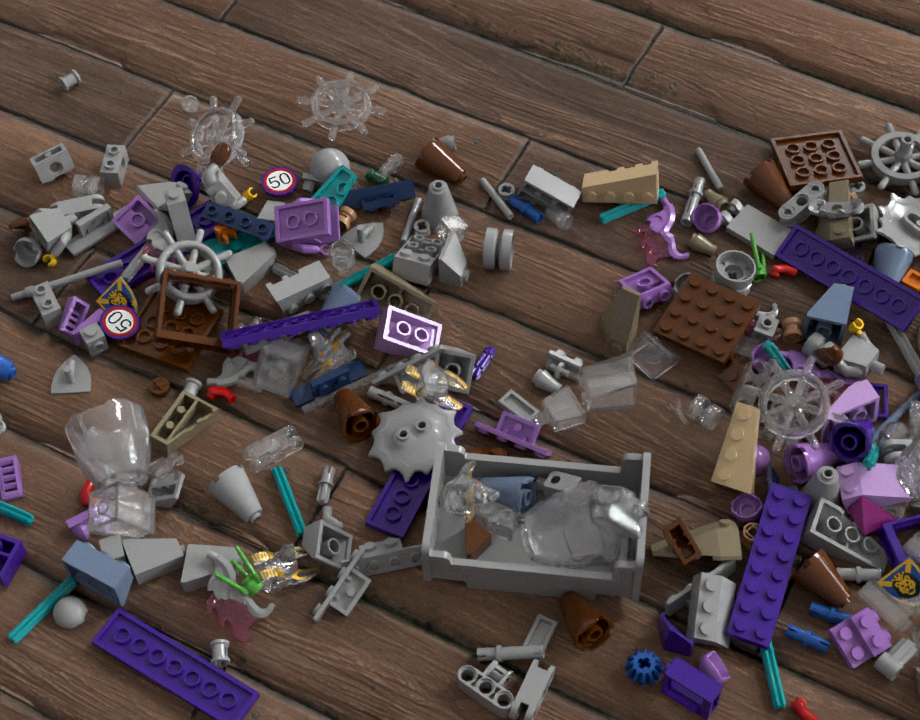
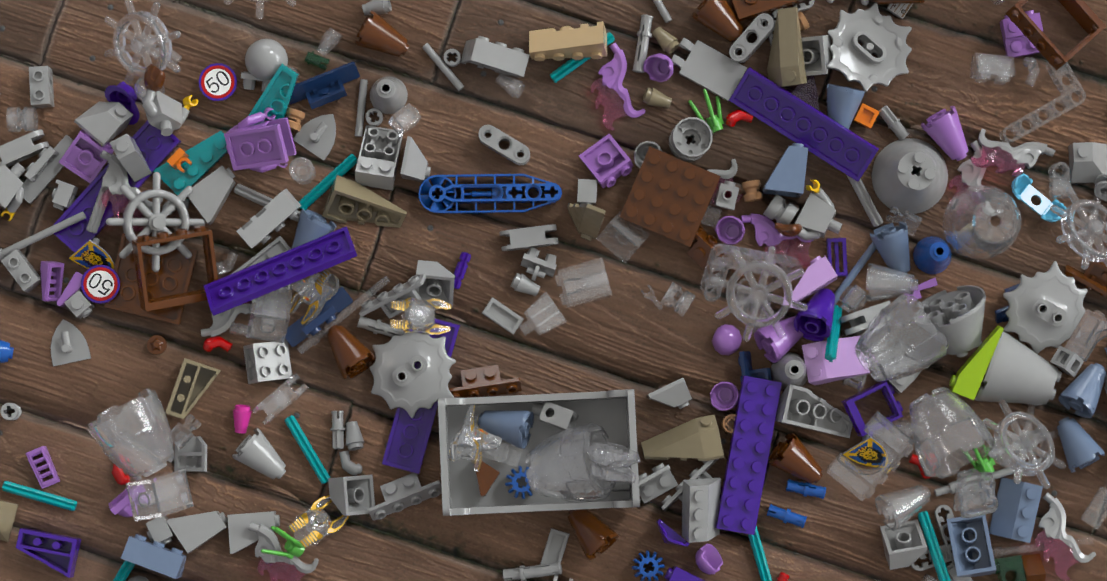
camera: 15 degrees left, 30 degrees up
light grey bush [179,378,202,396] -> none
dark blue bracket [201,201,275,241] -> none
light grey tile [257,200,285,224] -> none
light grey bracket [312,547,372,623] -> none
lavender slope [374,305,442,359] -> none
medium lavender bracket [474,410,552,458] -> none
light grey wheel [483,227,515,271] -> none
blue pin [508,195,544,224] -> none
reddish brown slope [662,517,702,565] -> none
tan wedge [711,402,760,495] -> none
teal axle [762,340,792,378] -> none
light grey piece [808,198,864,219] -> none
medium lavender plate [827,607,892,670] -> none
light grey pin [836,566,881,583] -> none
magenta slope [848,496,895,535] -> none
light grey piece [873,638,918,682] -> none
none -> light grey brick [51,180,78,211]
none -> dark pink cone [233,405,252,433]
none -> light grey bracket [243,340,292,384]
none -> light grey cone [346,421,365,451]
none -> blue beam [418,174,562,214]
none -> light grey piece [478,125,530,166]
none -> light grey piece [499,224,559,251]
none -> blue gear [505,466,538,499]
none -> light grey bracket [639,463,678,504]
none -> light grey slope [647,378,692,409]

